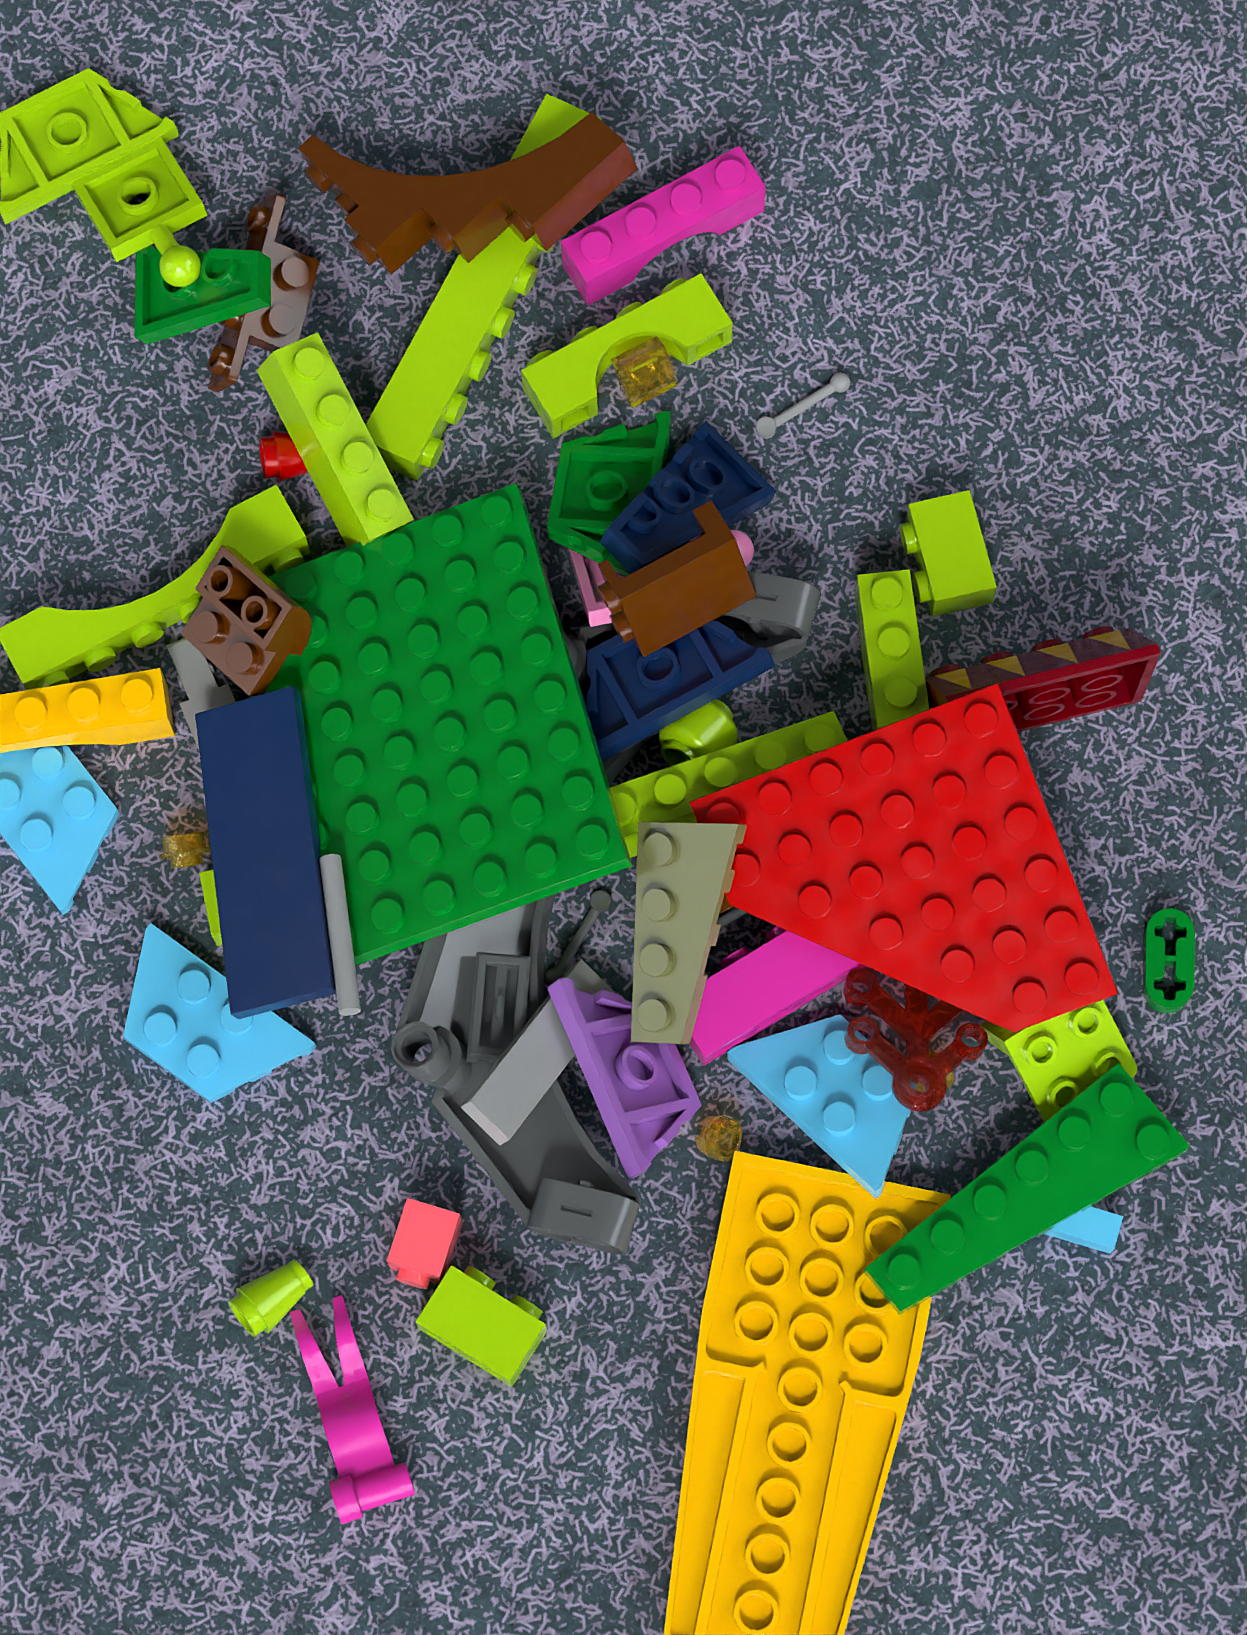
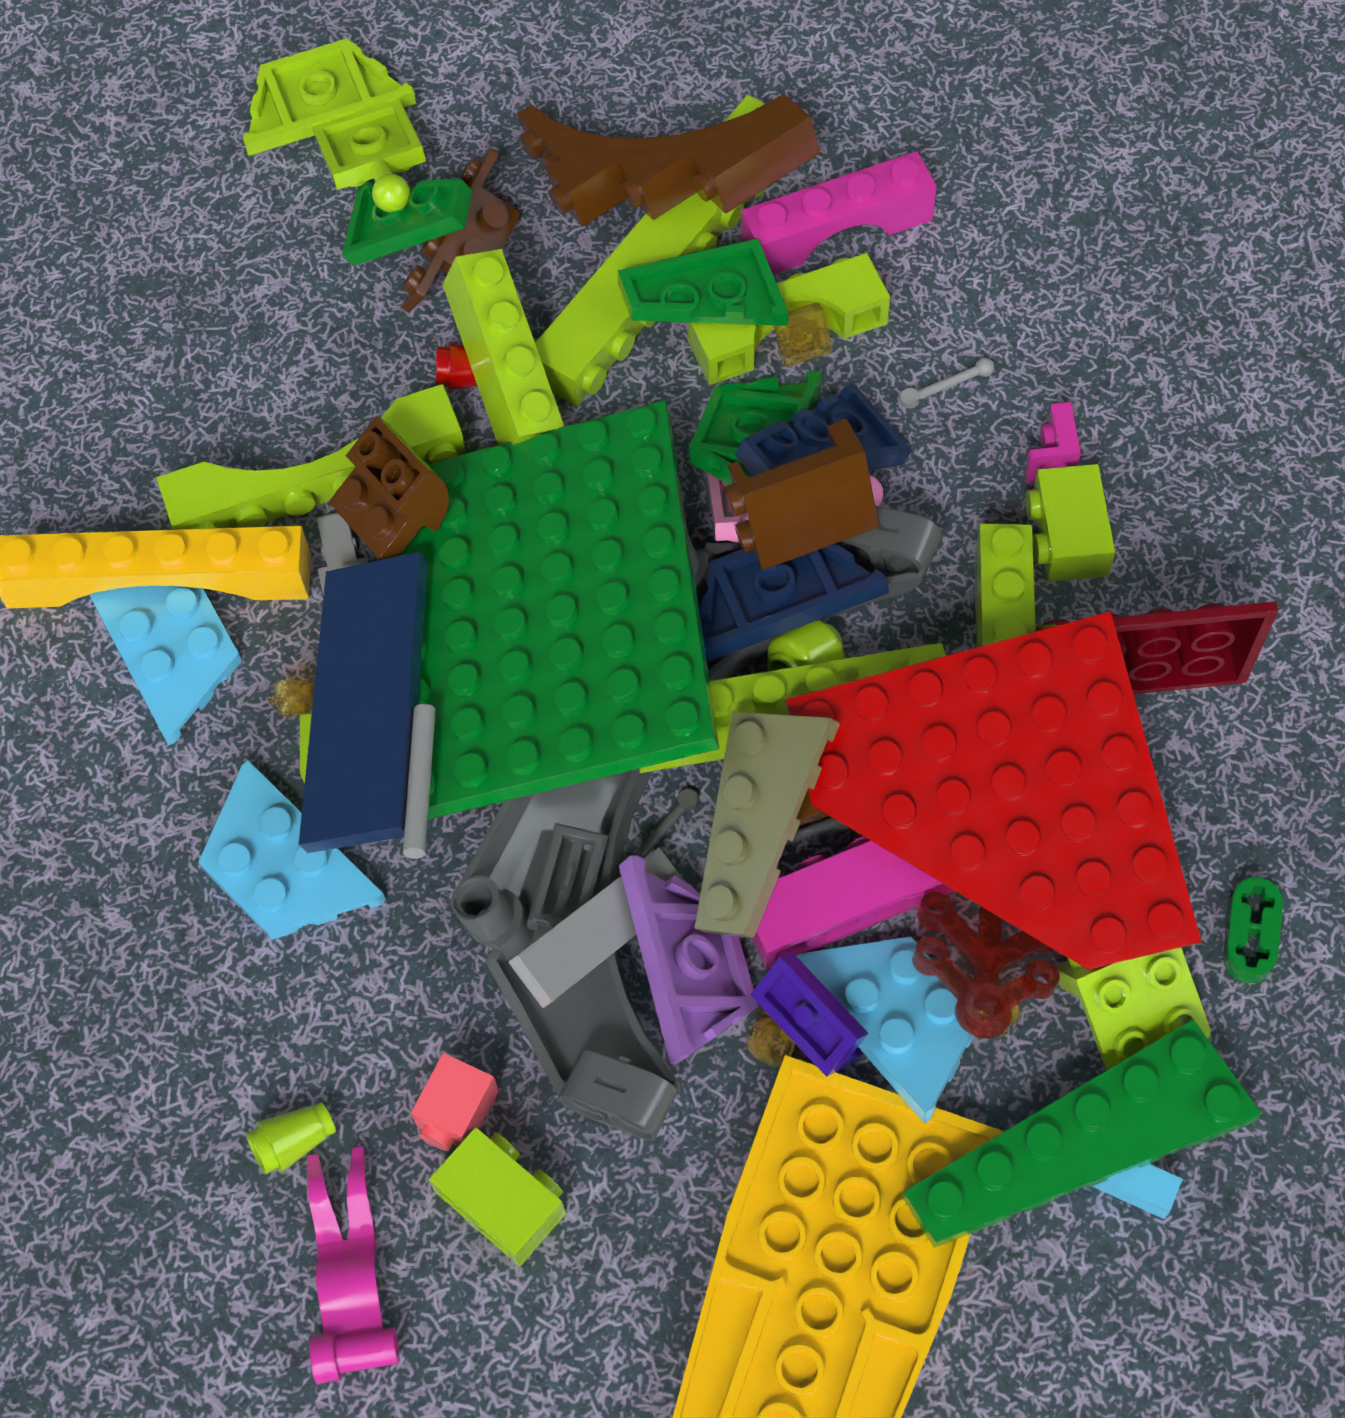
camera: 10 degrees right, 10 degrees down
none -> green wing [618,238,789,326]
none -> dark purple panel [750,952,869,1077]
none -> dark pink bracket [1025,402,1081,483]

